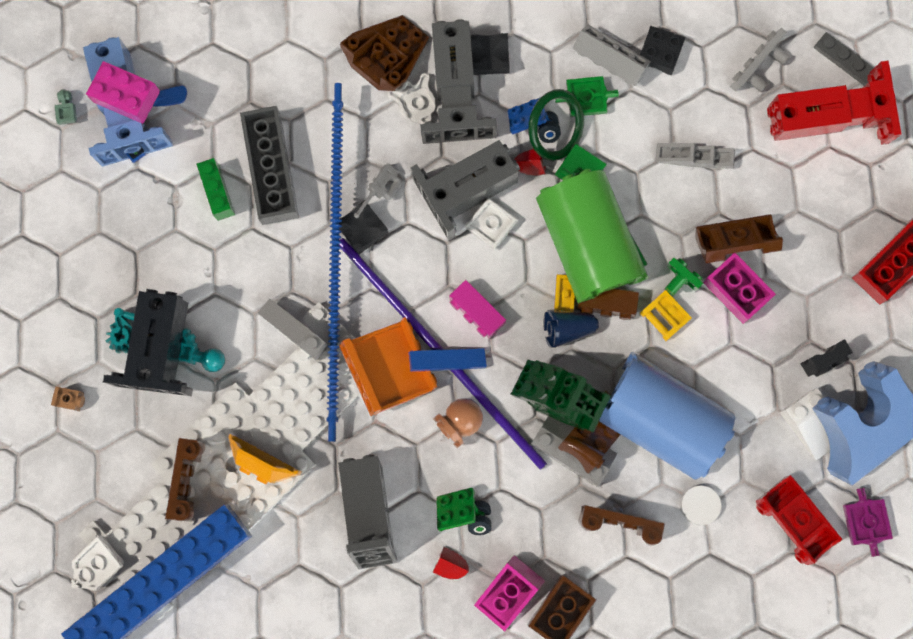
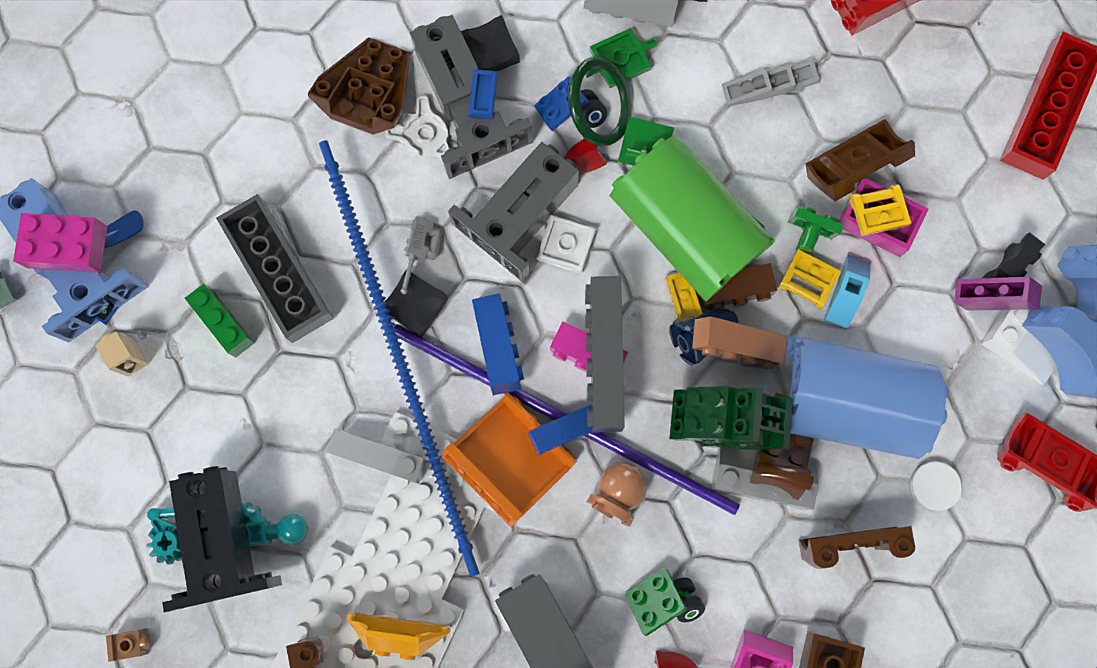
camera: 25 degrees left, 0 degrees up
none -> tan brick [95,332,149,377]
none -> blue tile [469,69,498,119]
none -> blue brick [472,293,524,396]
none -> dark grey brick [585,276,625,433]
none -> nougat brick [692,317,787,369]
none -> medium azure slope [824,255,871,329]
none -> yellow plate [850,184,911,236]
none -> magenta brick [954,277,1042,311]

